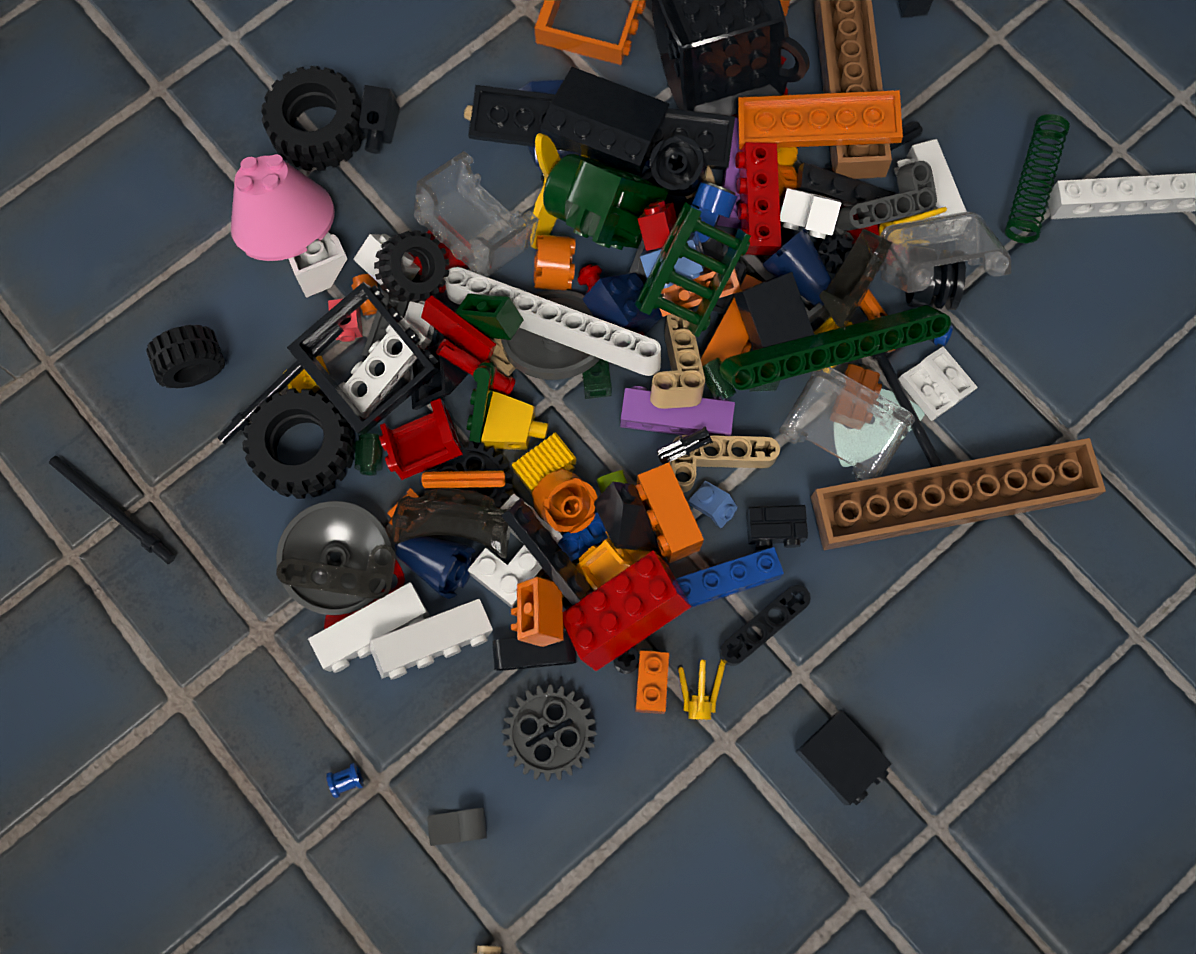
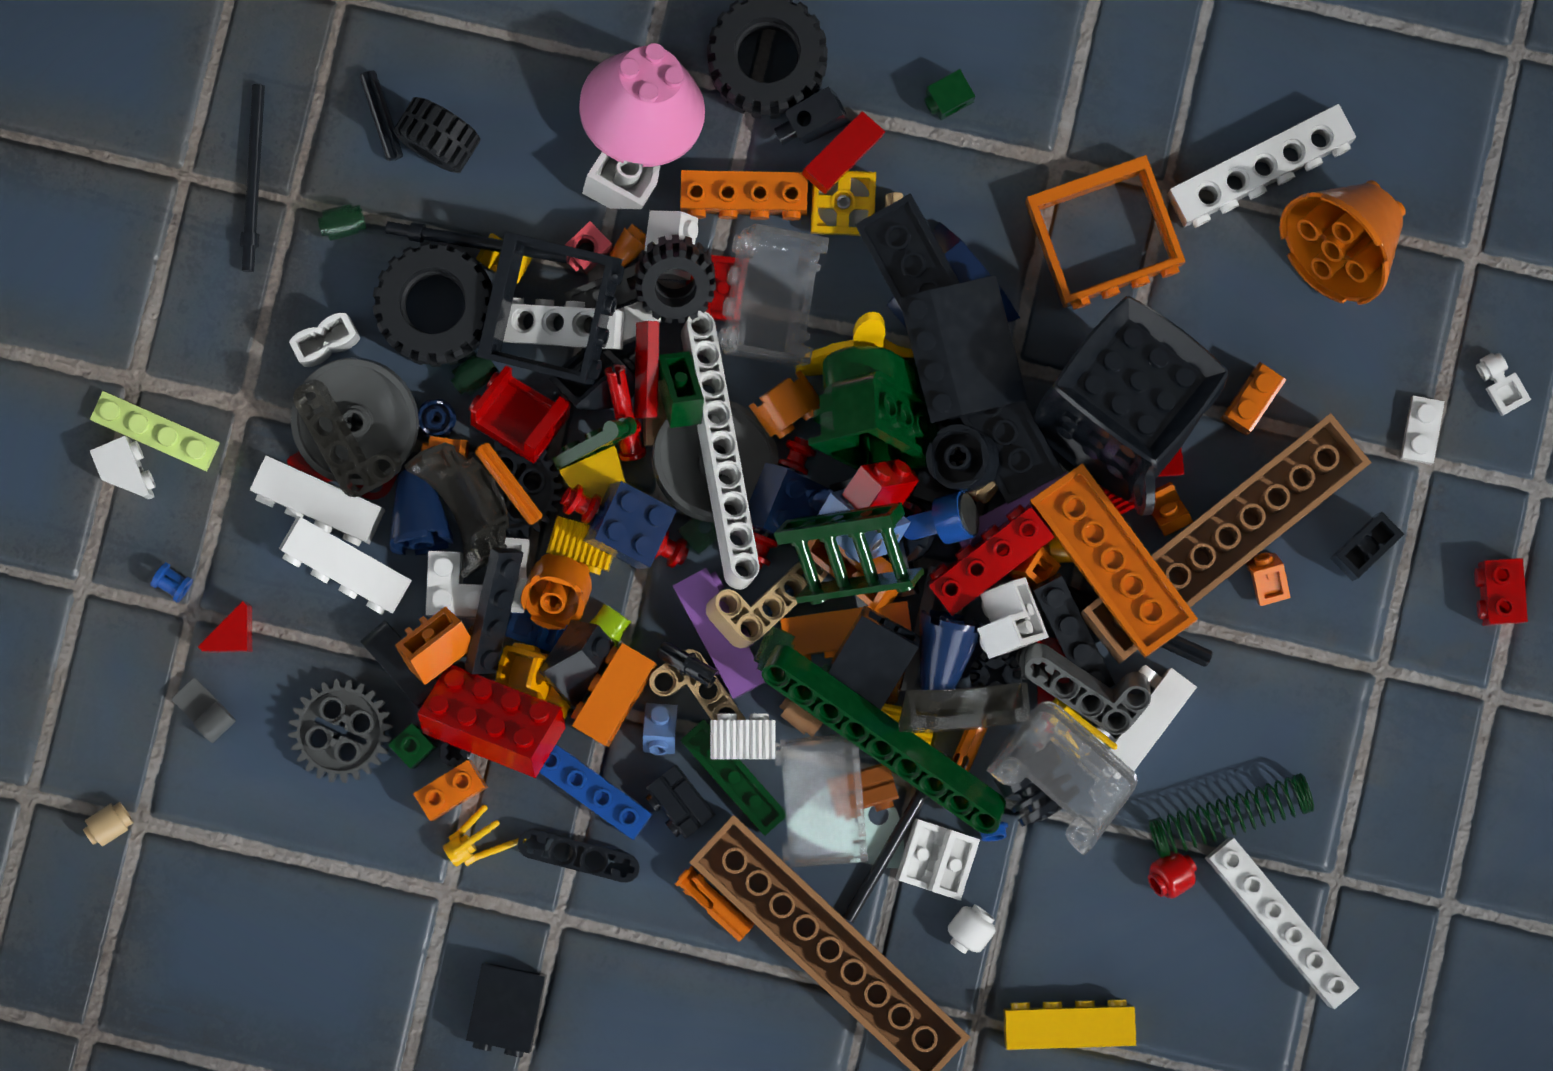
camera: 55 degrees right, 10 degrees up
none -> yellowish green plate [90,391,220,472]
none -> white slope [90,436,156,499]
none -> red slope [198,601,252,653]
none -> white brick [289,313,361,367]
none -> clear green brick [318,203,366,241]
none -> black axle [360,70,403,161]
none -> dark green brick [389,723,437,769]
none -> dark blue plate [418,399,456,437]
none -> dark blue brick [561,481,689,569]
none -> orange piece [674,865,755,942]
none -> orange brick [680,170,808,221]
none -> dark green plate [680,719,788,836]
none -> white brick [710,714,775,759]
none -> medium nougat brick [779,697,823,737]
none -> red tile [801,111,886,194]
none -> yellow piece [811,171,876,236]
none -> dark green brick [924,69,975,120]
none -> white head [948,904,996,954]
none -> yellow brick [1003,999,1136,1050]
none -> red head [1147,851,1197,899]
none -> orange bracket [1152,482,1193,536]
none -> orange bracket [1246,552,1291,606]

